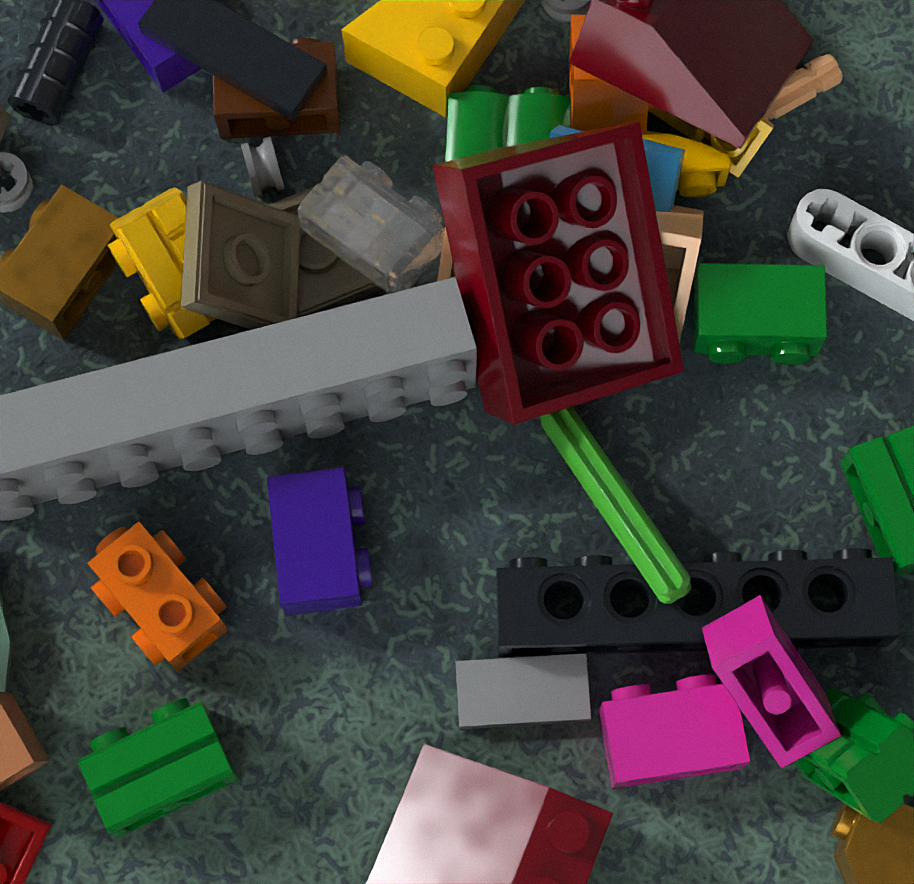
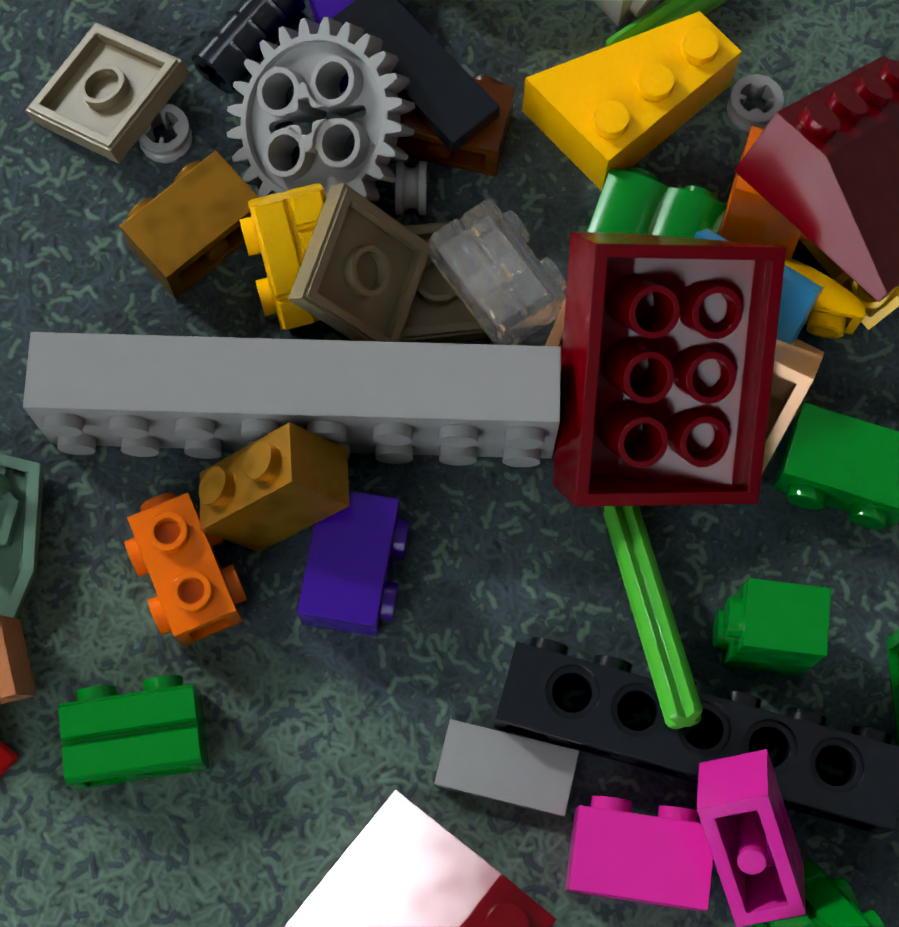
camera: 15 degrees right, 0 degrees up
none -> pearl gold brick [199,422,350,552]
none -> light grey gear [227,17,415,202]
none -> green brick [712,578,831,677]

